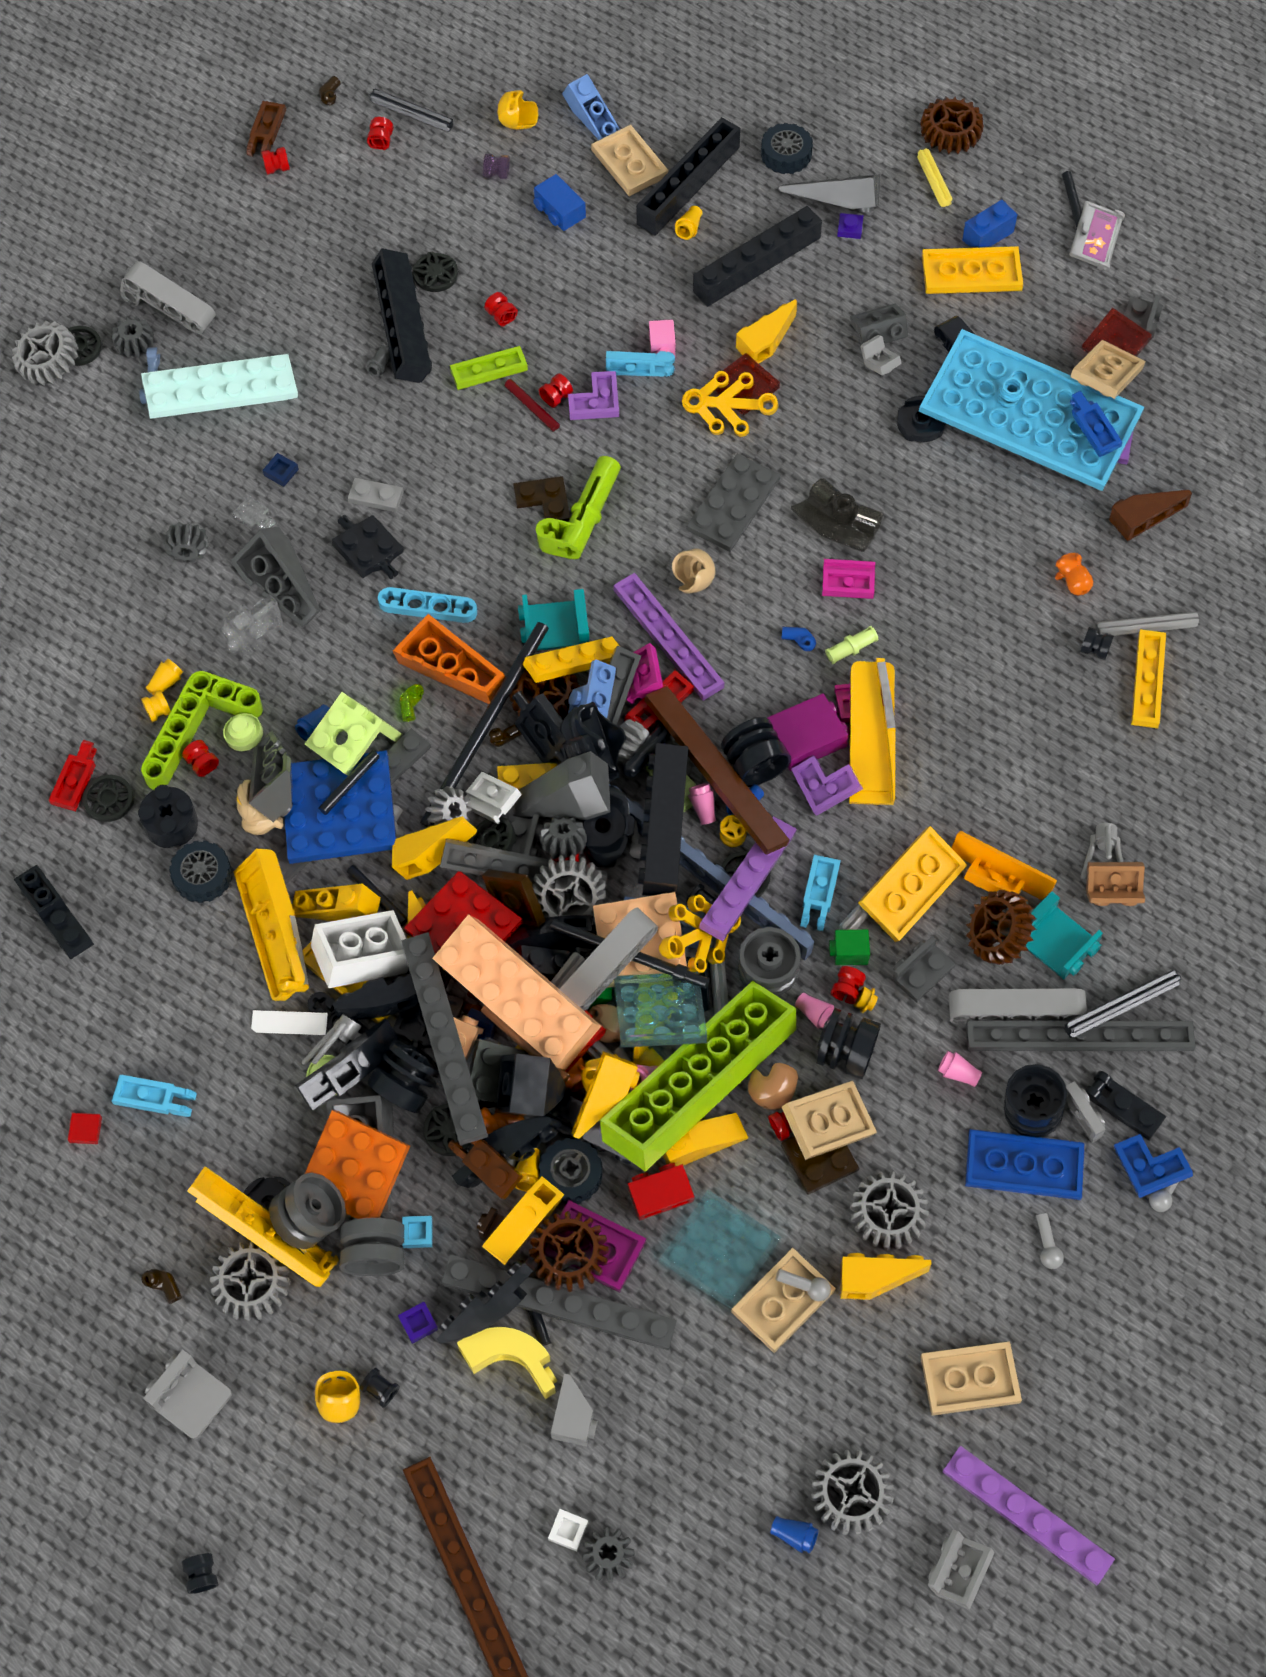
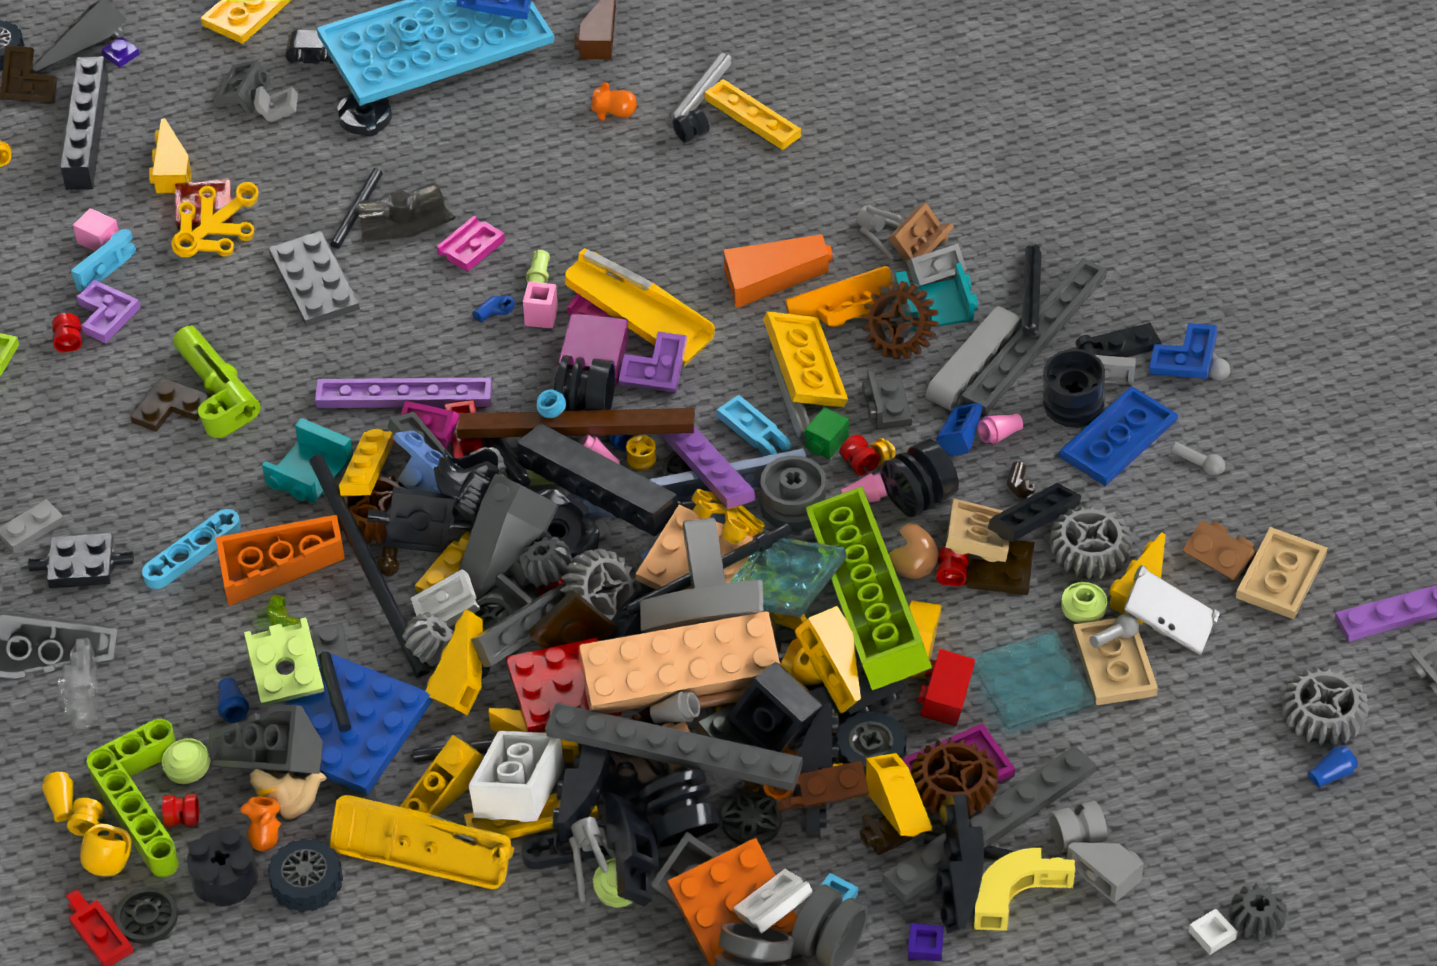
camera: 55 degrees left, 15 degrees down
white sticker [251,1010,328,1035] -> none
dark red bar [504,379,560,432] -> none
tan helmet [672,549,715,594] -> none
none -> dark brown plate [0,45,57,103]
none -> yellow helmet [80,824,132,877]
none -> orange animal [240,796,281,852]
none -> black bar [330,168,383,249]
none -> bright pink brick [523,282,558,329]
none -> medium azure plate [537,390,566,418]
none -> light grey slope [640,580,764,633]
none -> light grey cone [650,690,700,724]
none -> orange slope [723,234,833,308]
none -> white plate [733,869,813,933]
none -> light grey plate [906,244,967,286]
none -> blue slope [936,403,982,457]
none -> black plate [988,483,1082,542]
none -> dark brown arm [1007,461,1036,499]
none -> light grey wheel [1048,800,1107,853]
none -> yellowish green plate [1061,582,1107,624]
none -> door [1123,565,1220,655]
none -> medium nougat bracket [1182,520,1256,582]

